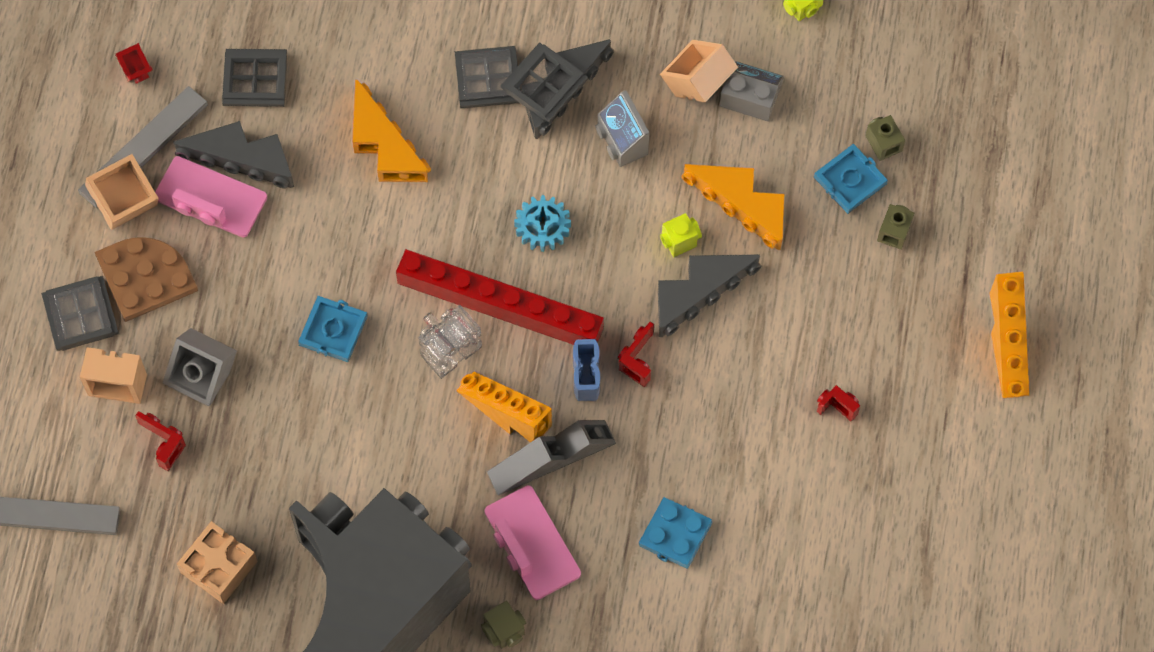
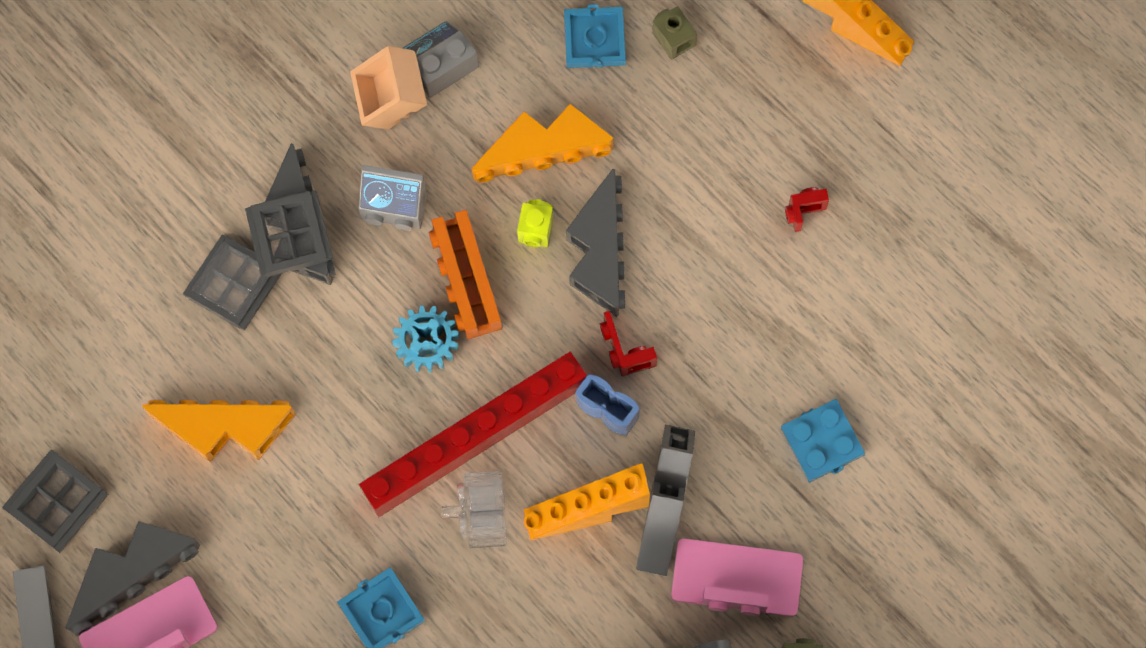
camera: 50 degrees left, 5 degrees up
none -> orange brick [428,210,502,340]

